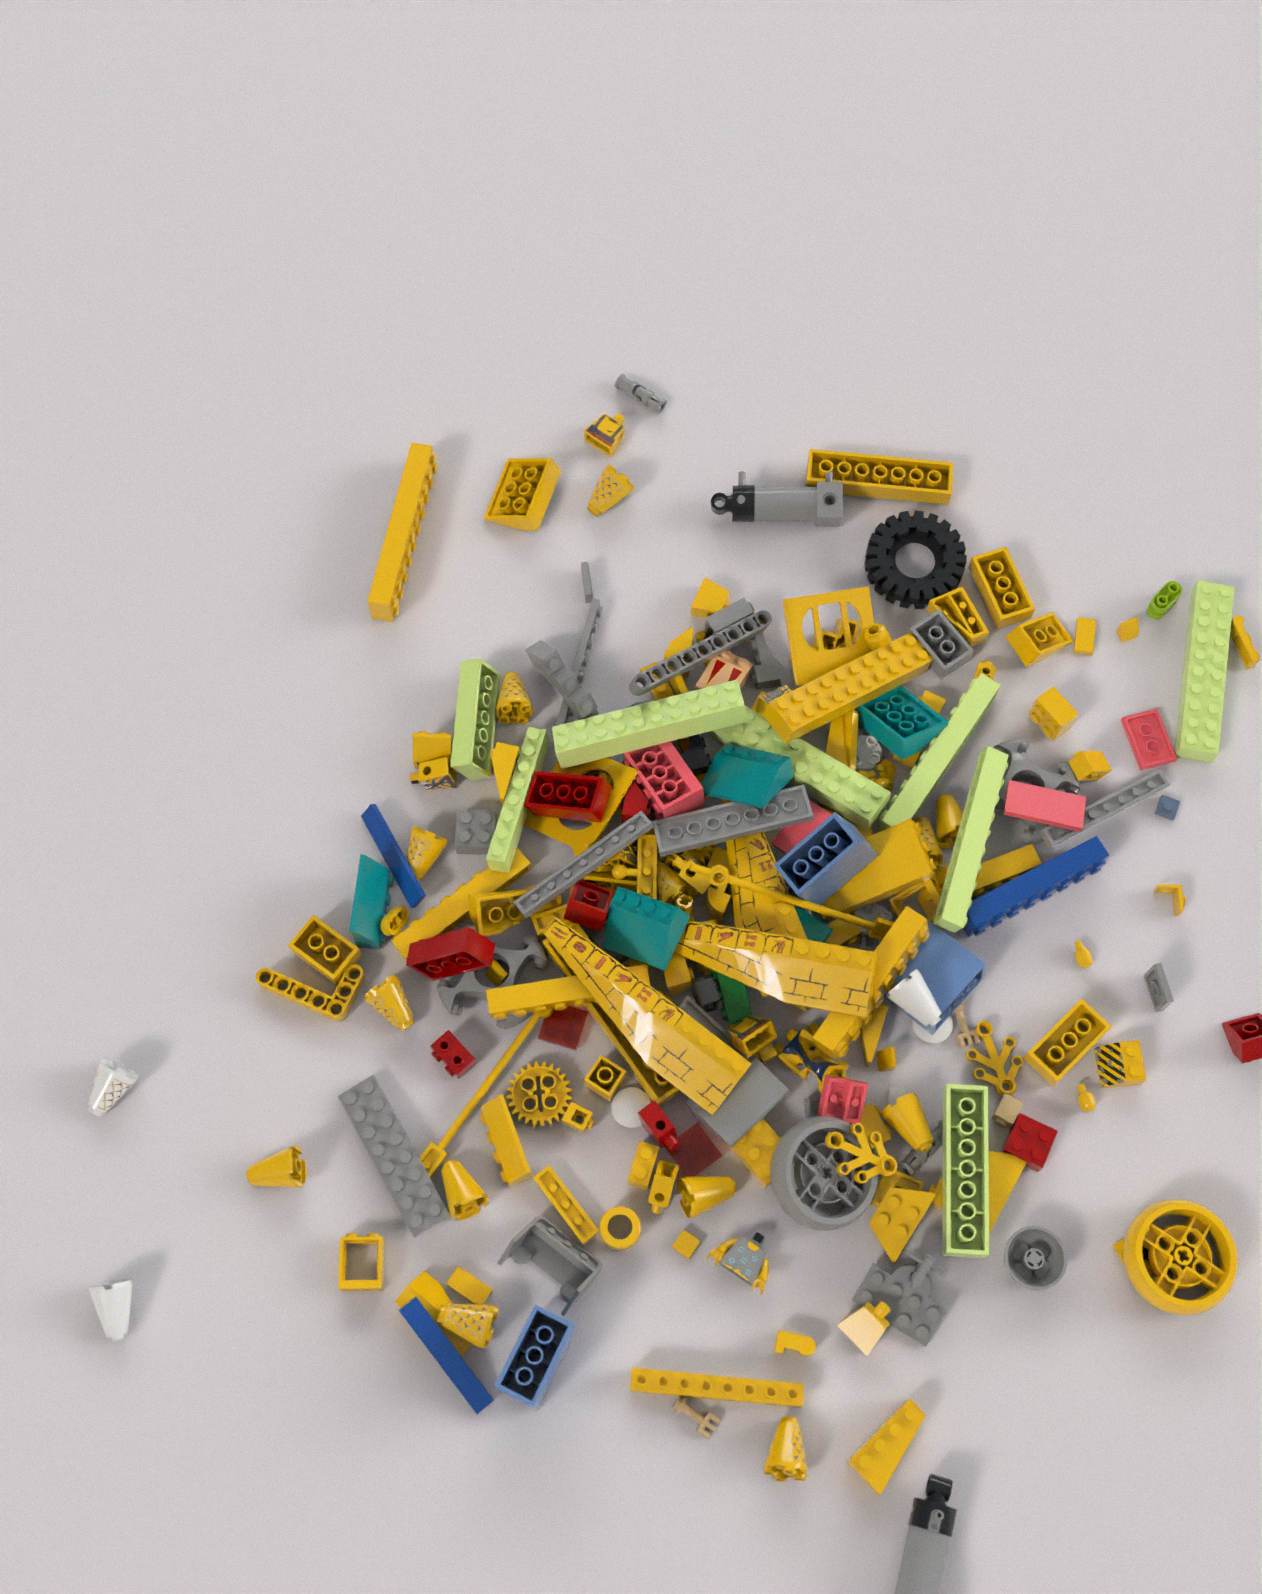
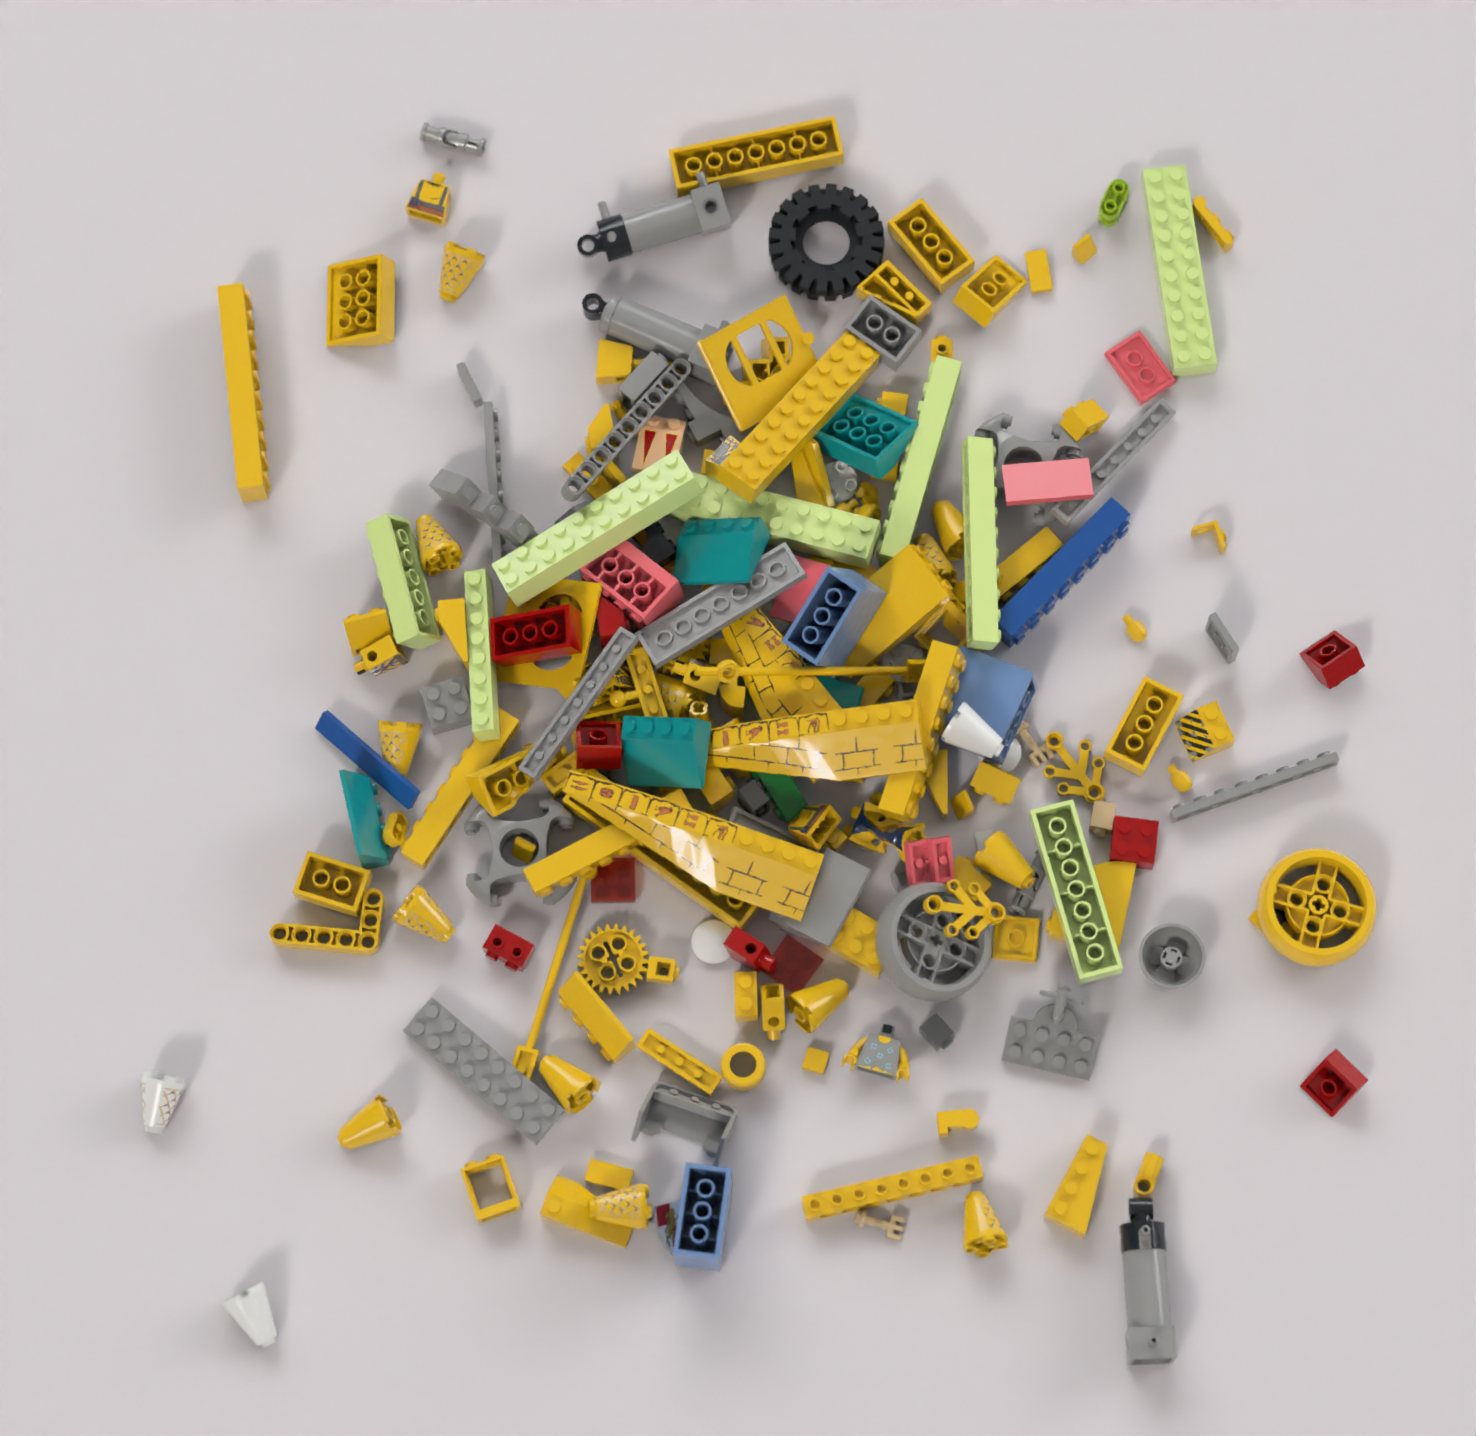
camera: 15 degrees left, 5 degrees up
blue tile [399,1296,494,1414] -> none
red brick [406,927,495,981] -> none
yellow head [584,1055,626,1102] -> none
yellow torso [838,1301,890,1356] -> none
yellow head [864,623,891,651] -> none
yellow wing [869,1187,937,1263] -> none
yellow brick [1028,686,1078,741] -> none
sand blue plate [1155,795,1180,821] -> none
none -> light grey piece [582,293,734,387]
none -> shield [649,1200,681,1255]
none -> dark grey brick [919,1013,954,1051]
none -> yellow brick [970,760,1023,806]
none -> yellow piece [1132,1152,1164,1198]
none -> light grey plate [1169,751,1340,824]
none -> red slope [1300,1049,1369,1118]

